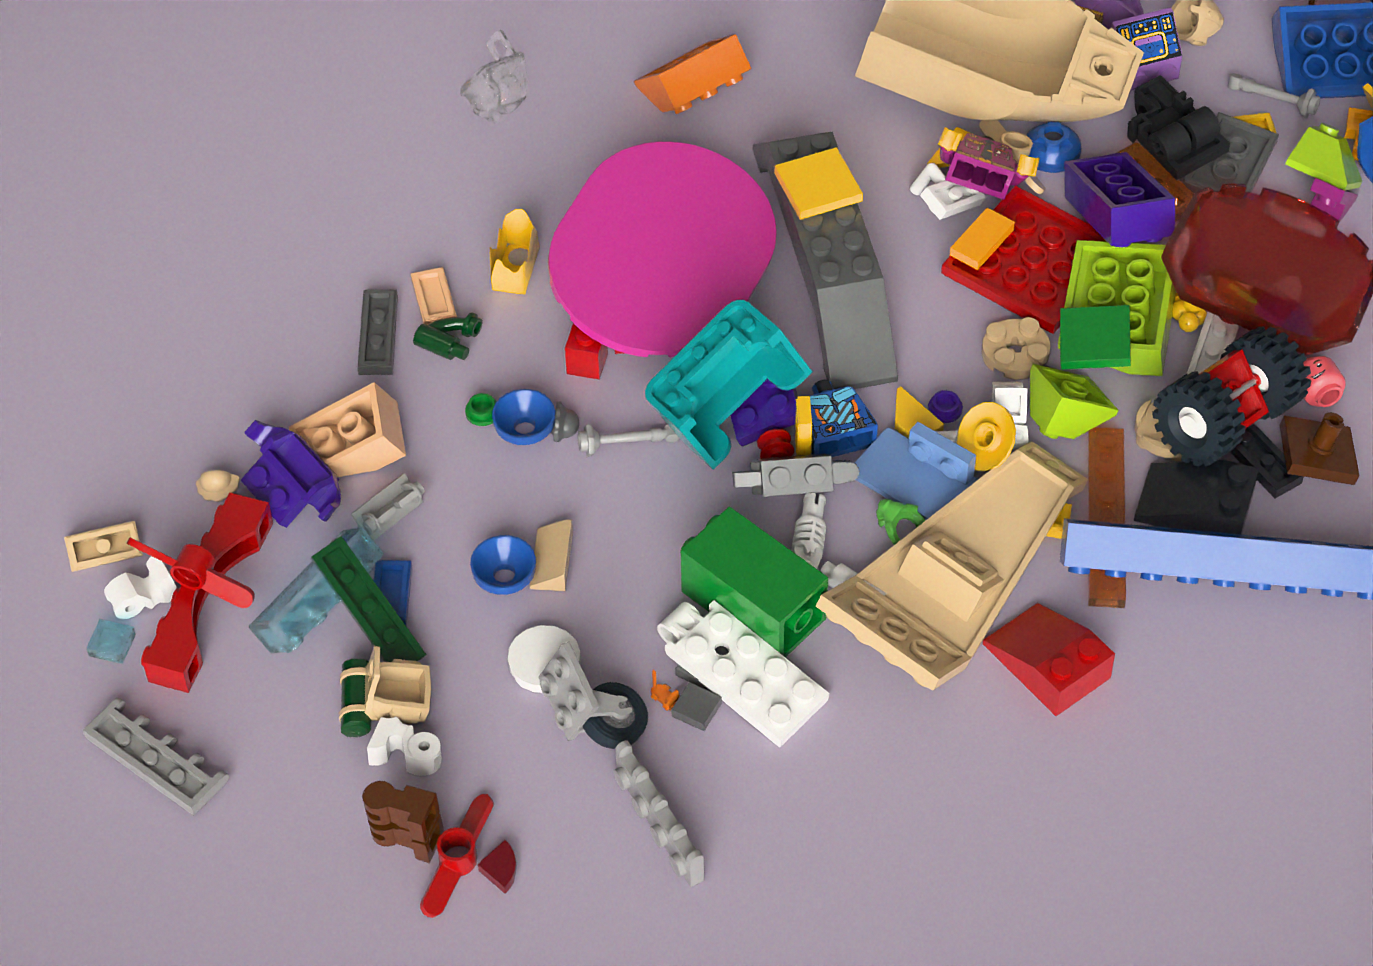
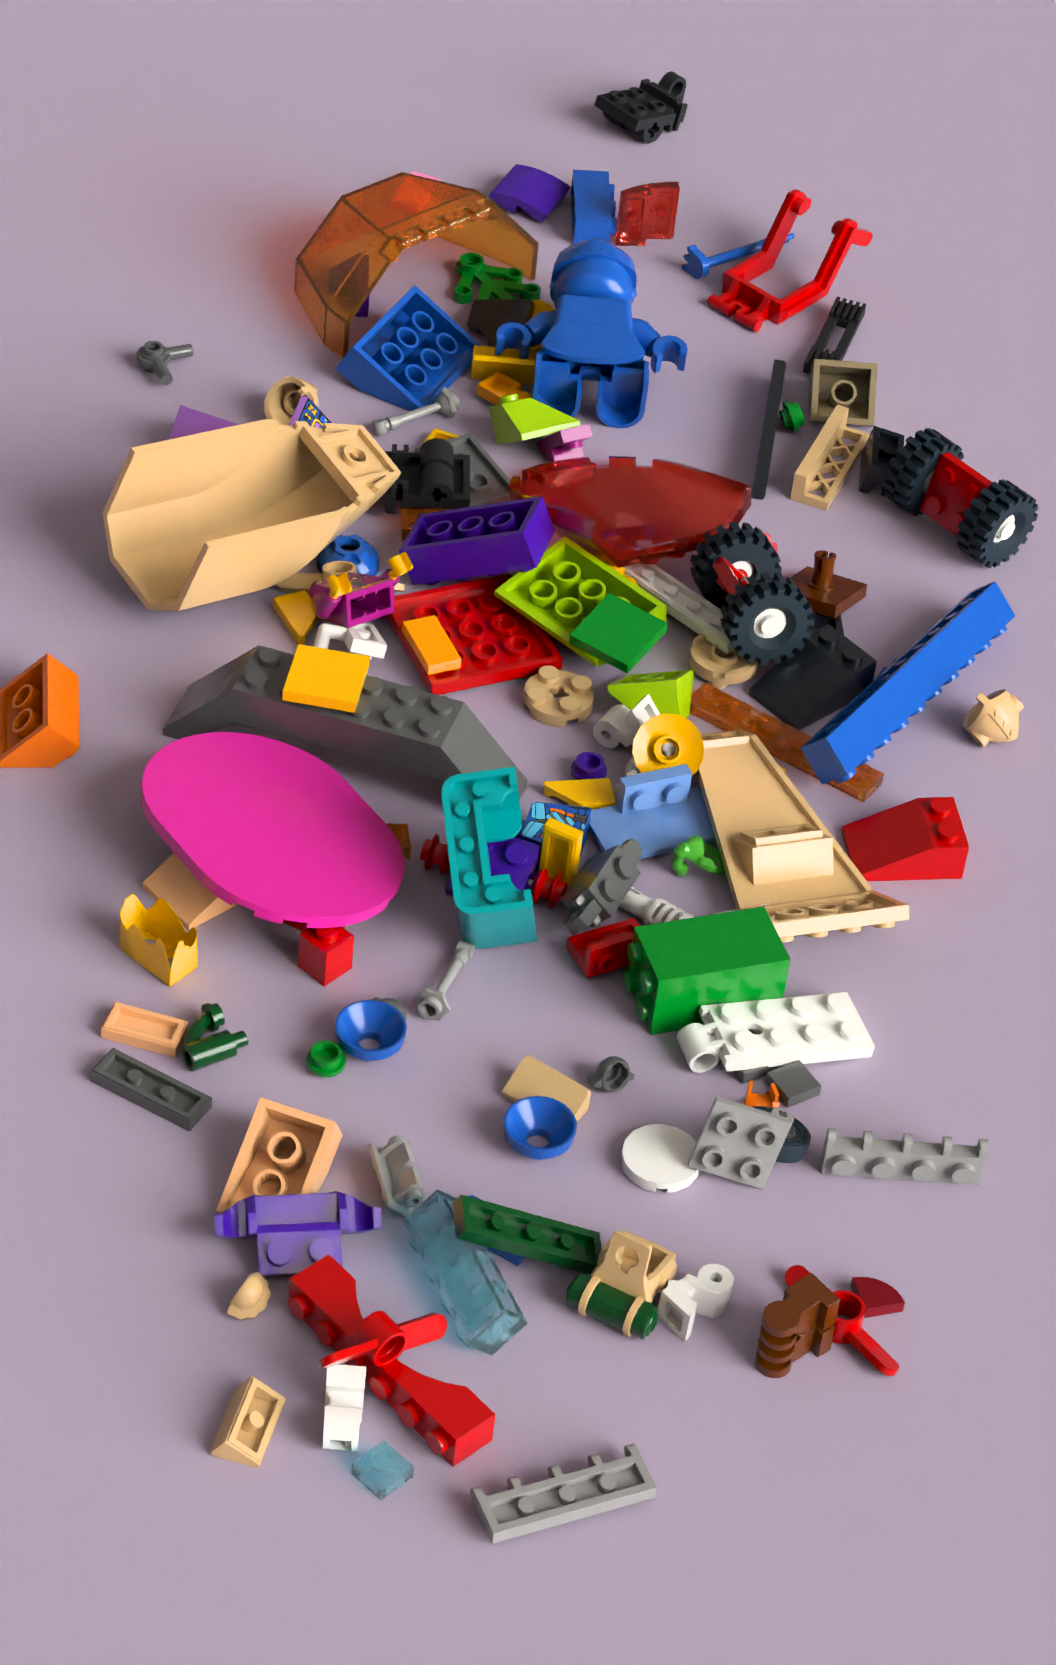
camera: 65 degrees left, 10 degrees down
none -> red bracket [566,918,640,978]
none -> dark grey piece [588,1056,635,1092]
none -> tan helmet [963,689,1024,747]

